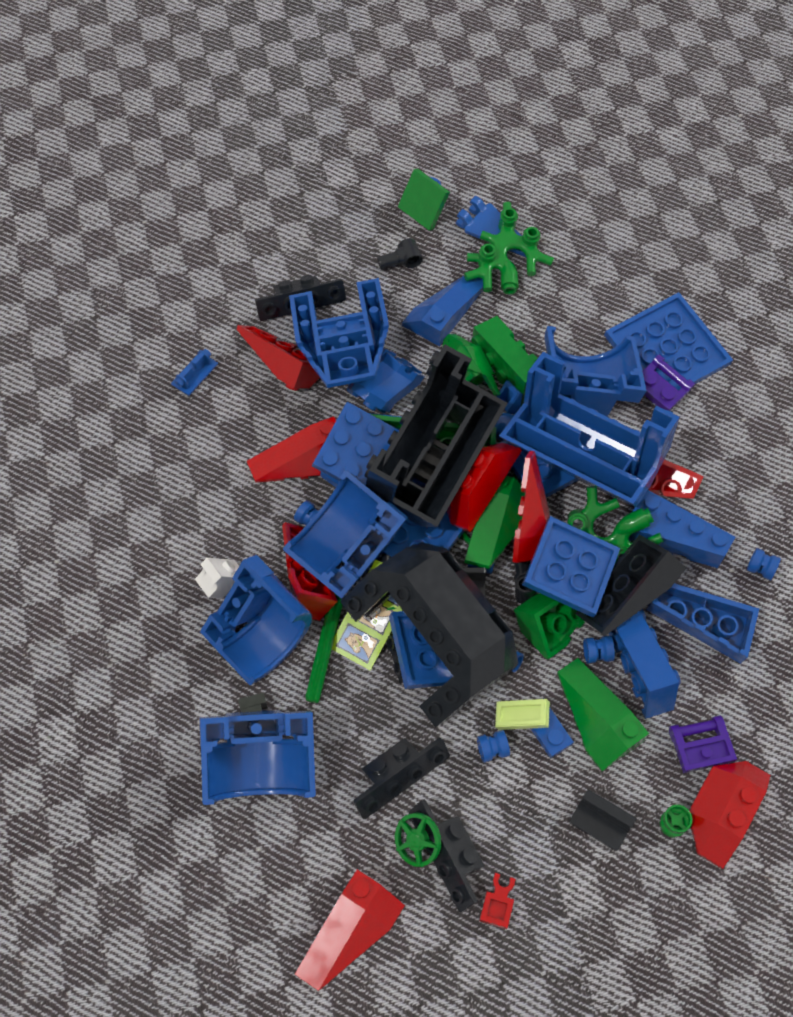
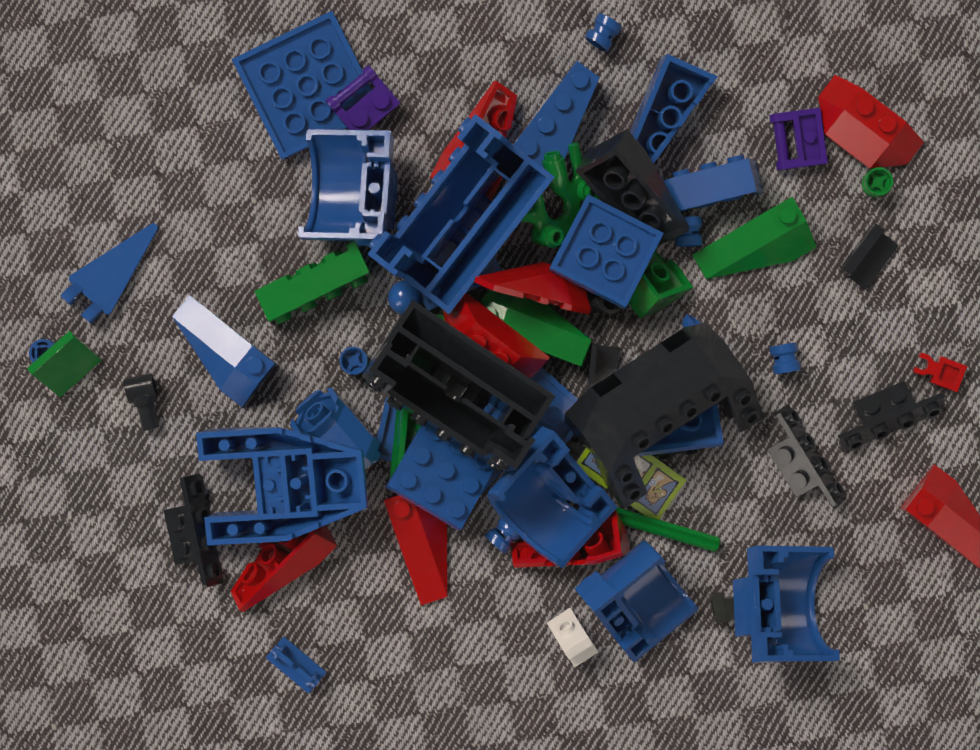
camera: 85 degrees left, 25 degrees up
green wheel [395,813,441,867] -> none
green animal [443,334,501,396] -> none
green plant [464,202,554,295] -> none
yellowish green tile [495,699,550,730] -> none
blue slope [496,380,522,414] -> none
blue plate [530,698,574,759] -> none

